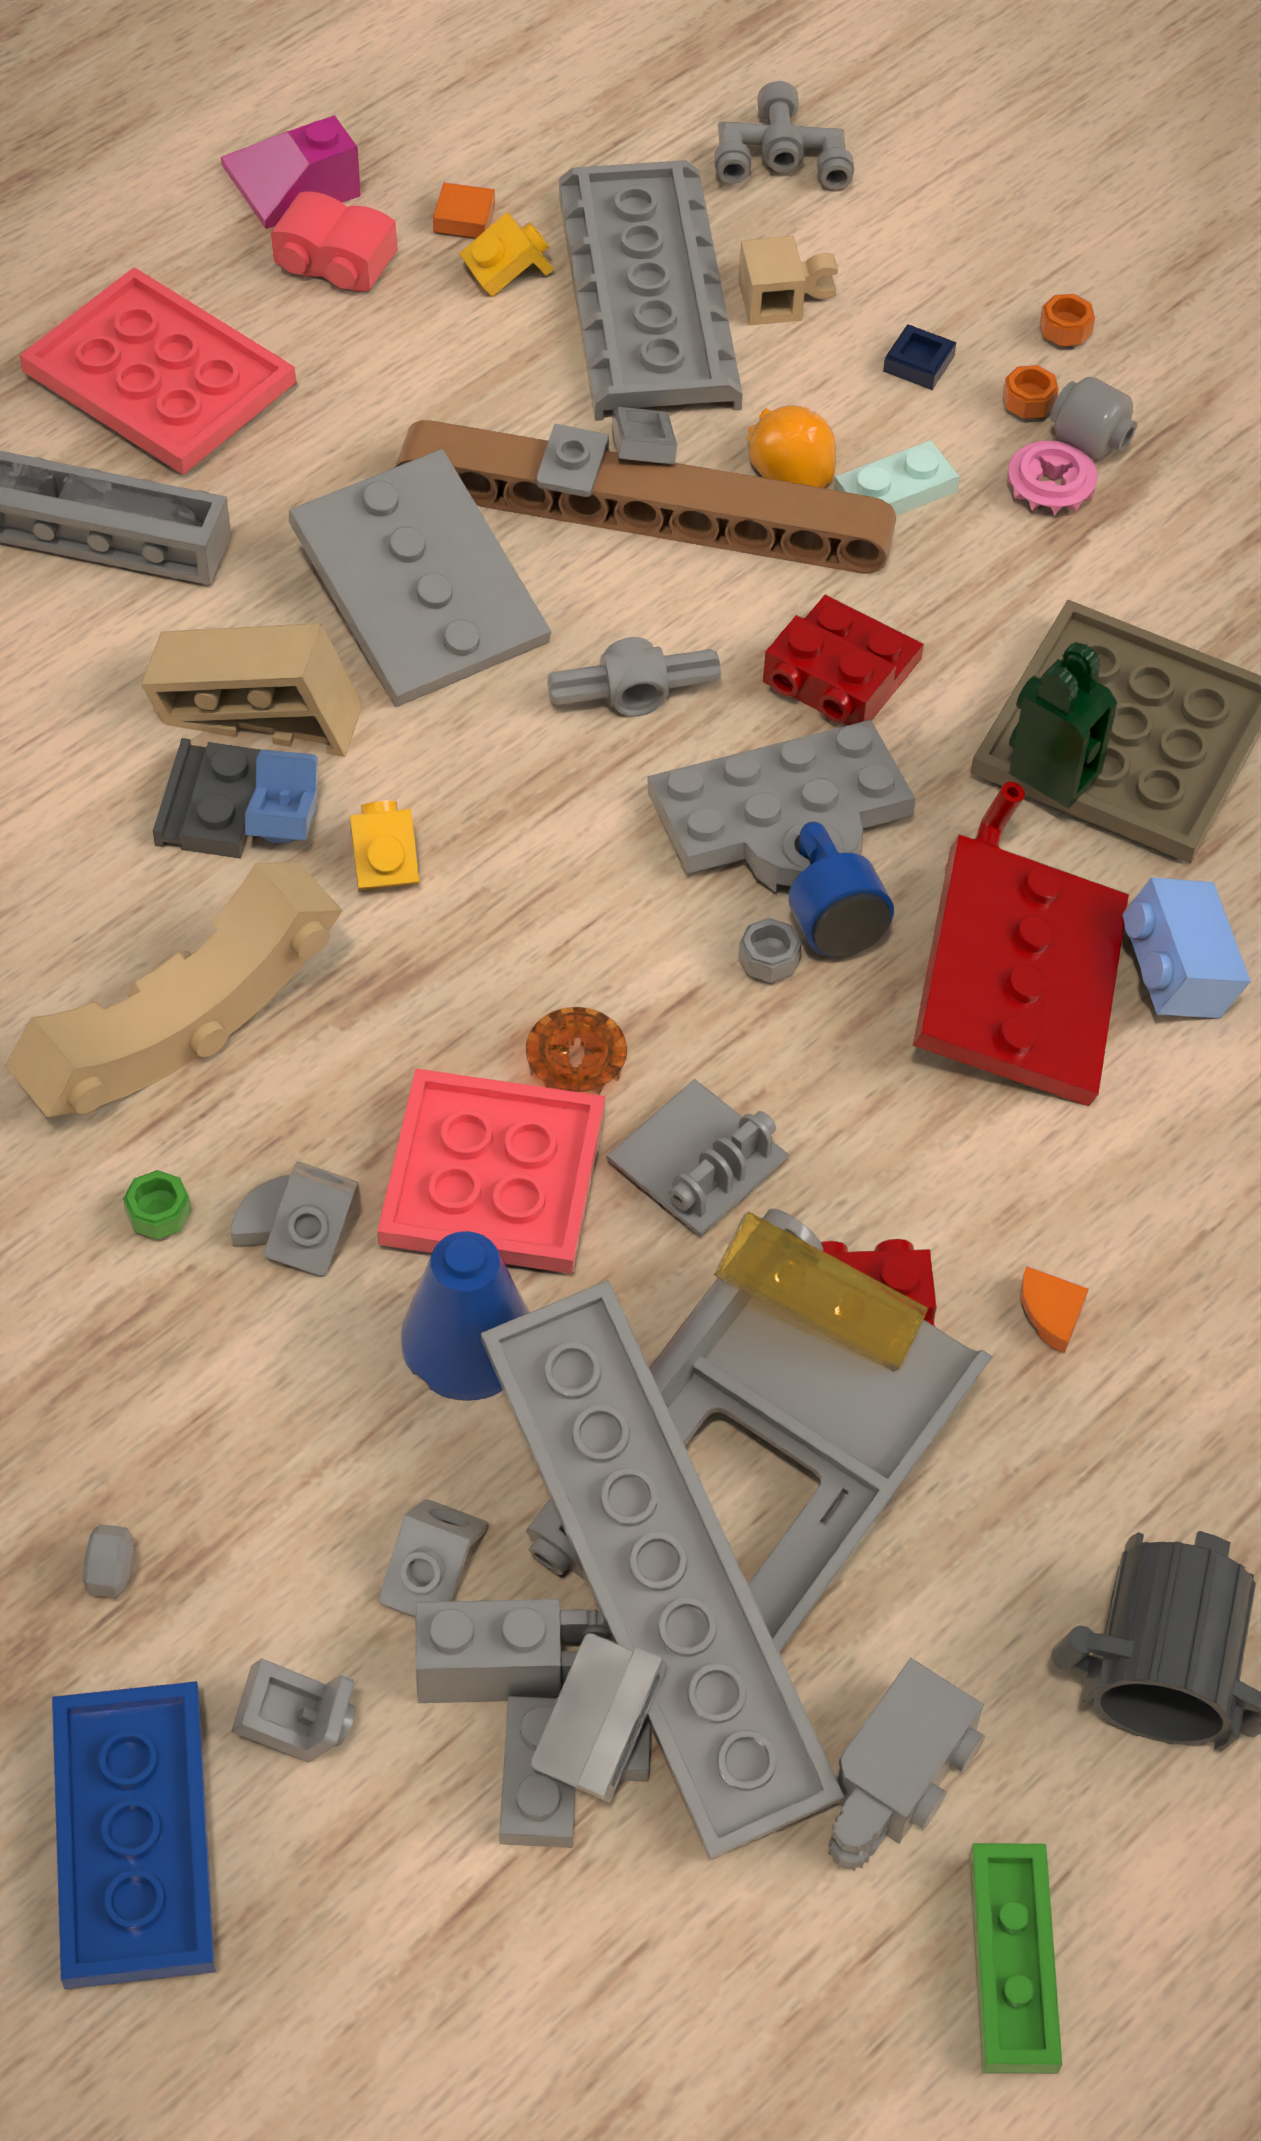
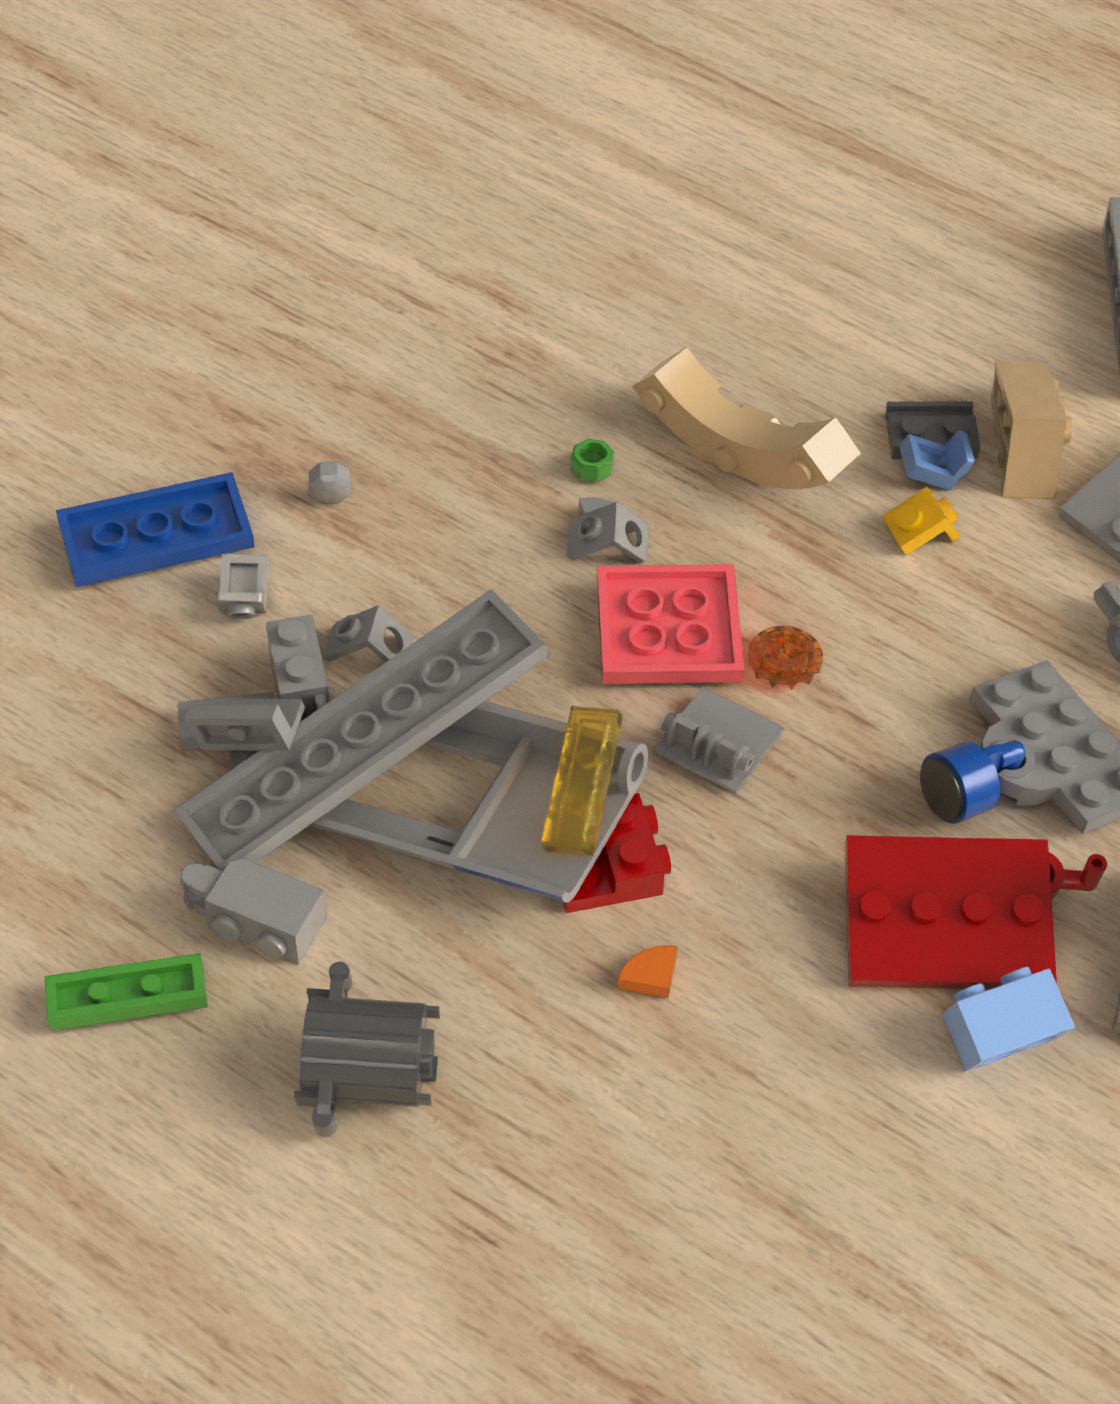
camera: 80 degrees right, 5 degrees down
blue cone [401,1231,530,1401] -> none
light grey tile [738,918,802,983] -> none

